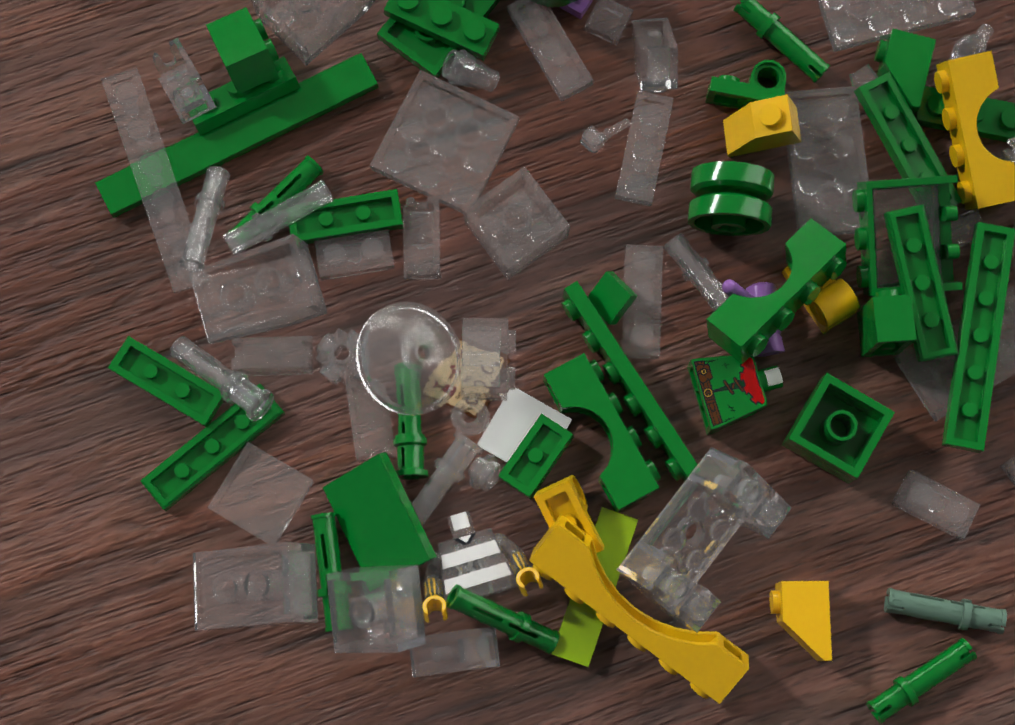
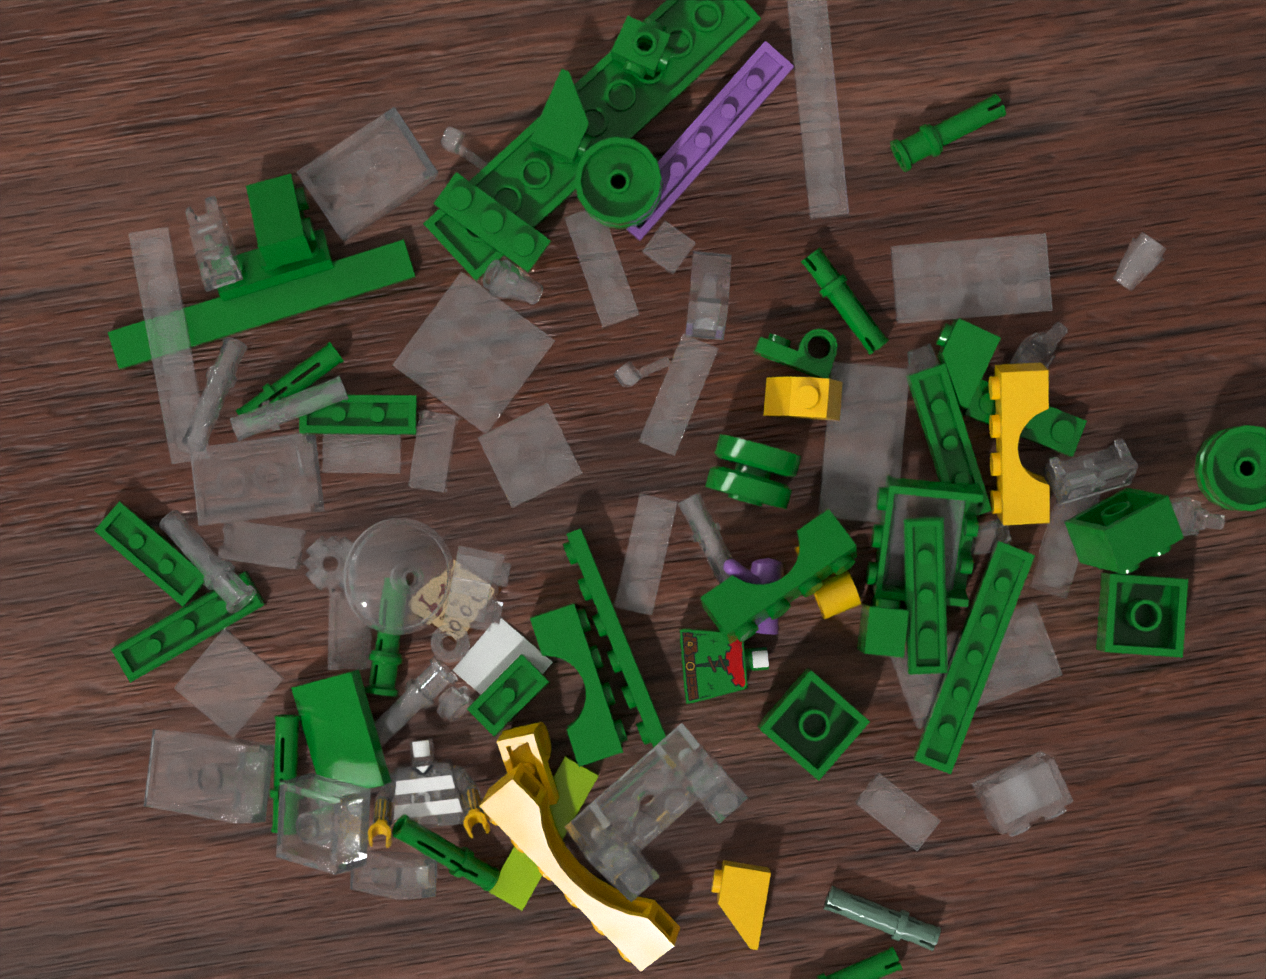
camera: 10 degrees right, 10 degrees up
green tile [588,271,637,325] -> none

